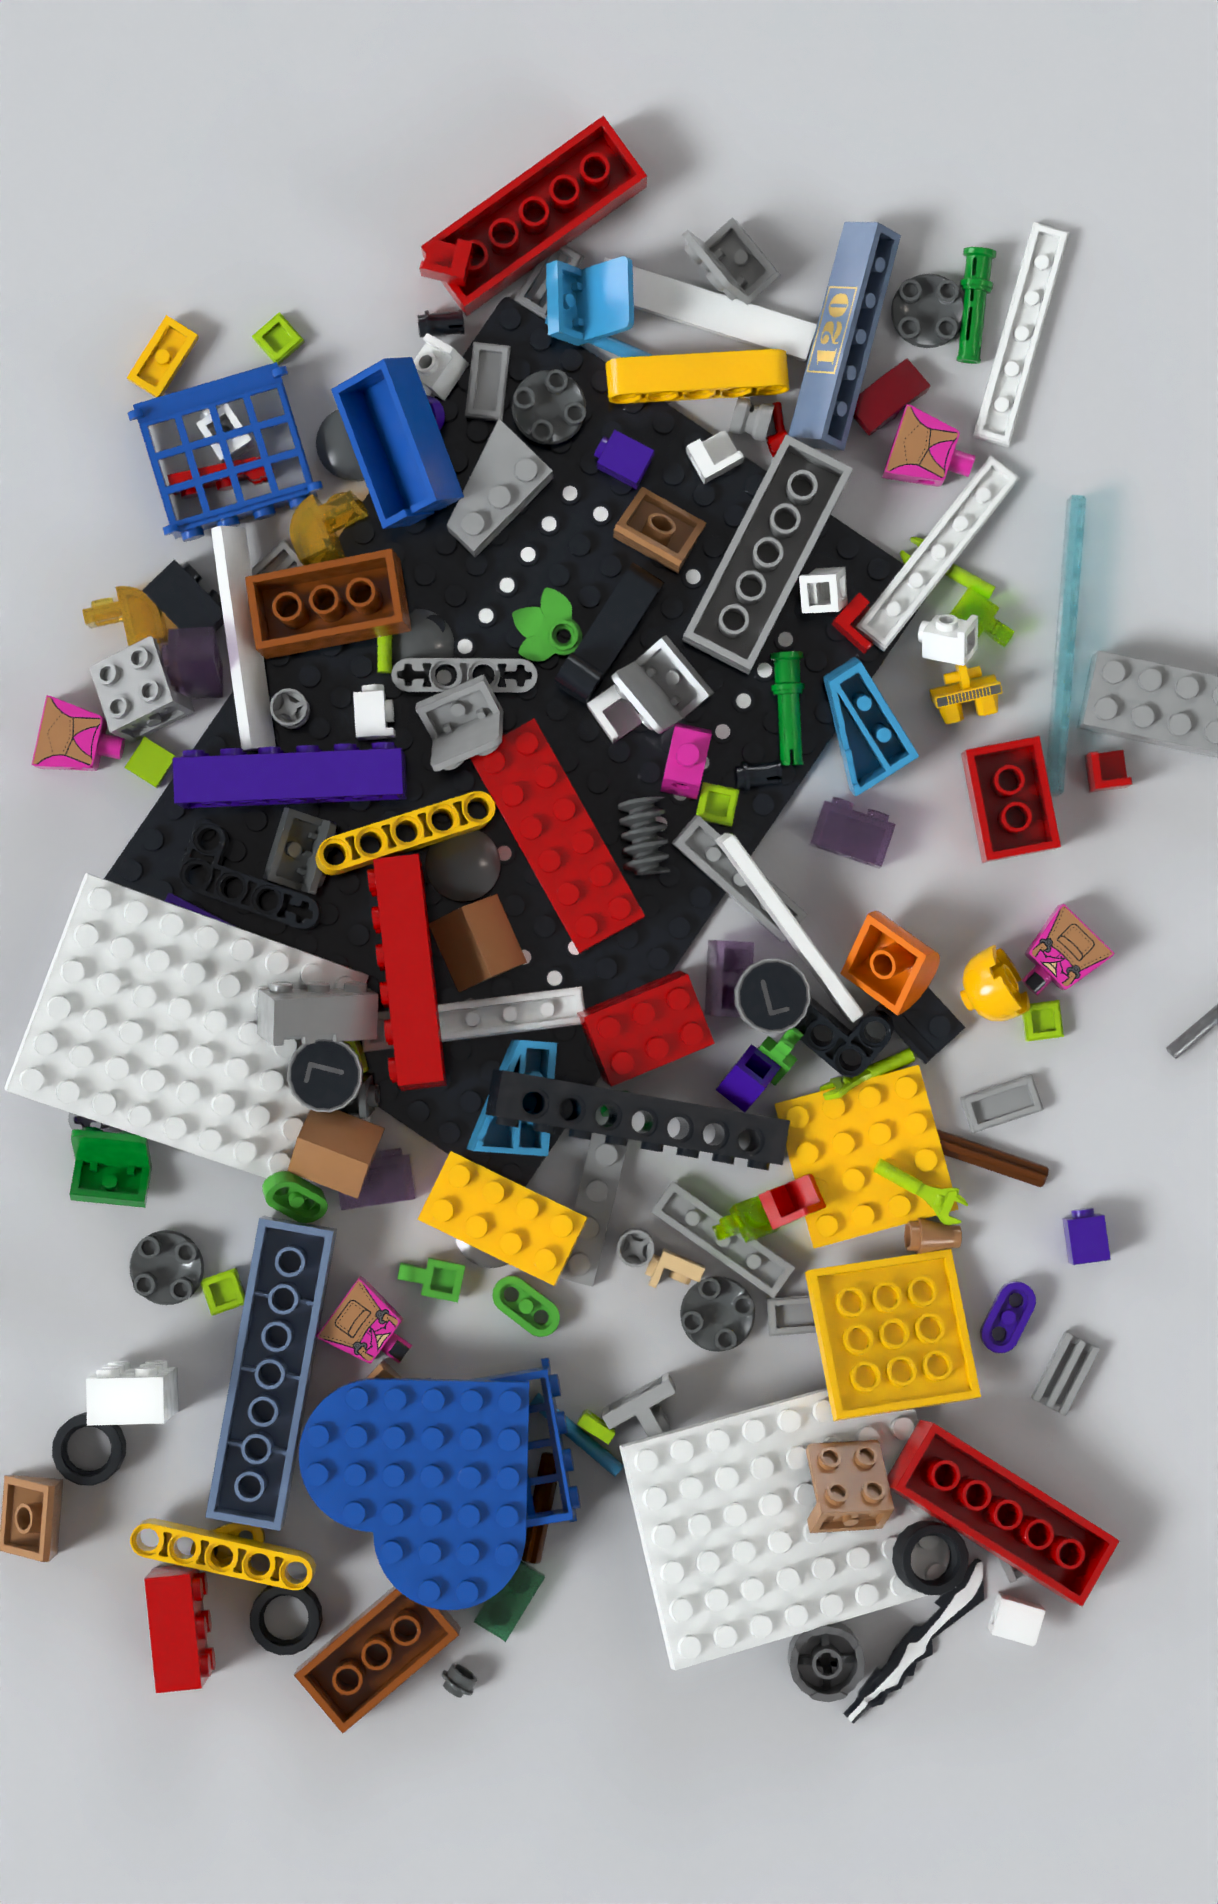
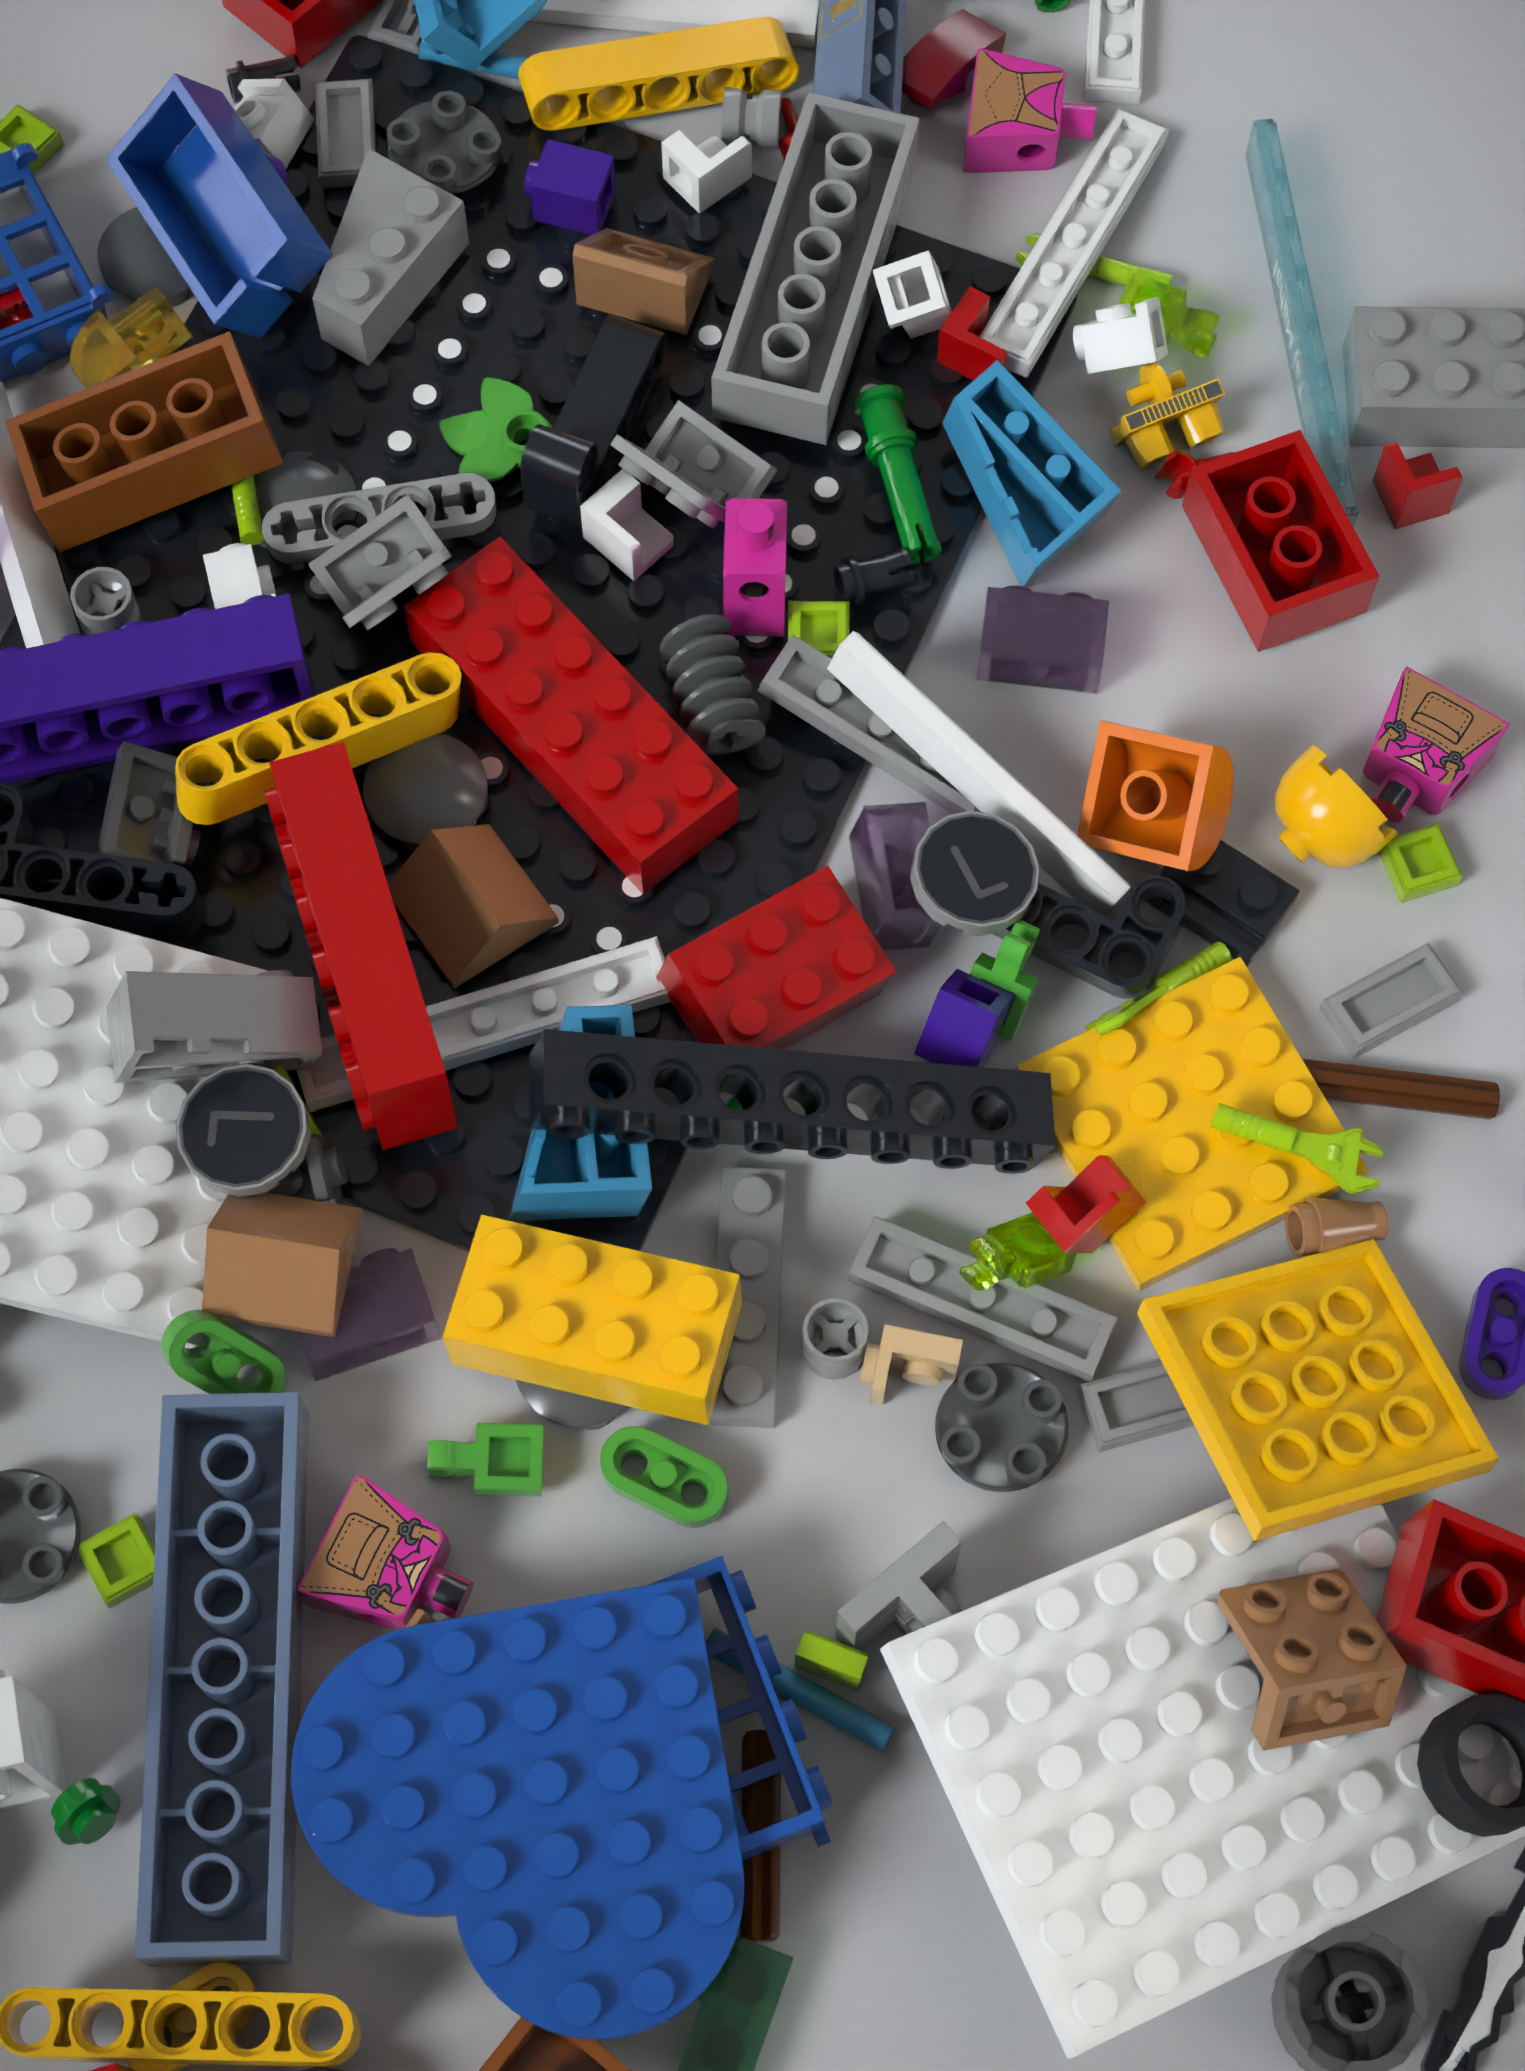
camera: 10 degrees left, 20 degrees down
none -> green plate [51,1778,121,1845]
none -> red hand [1155,450,1234,499]

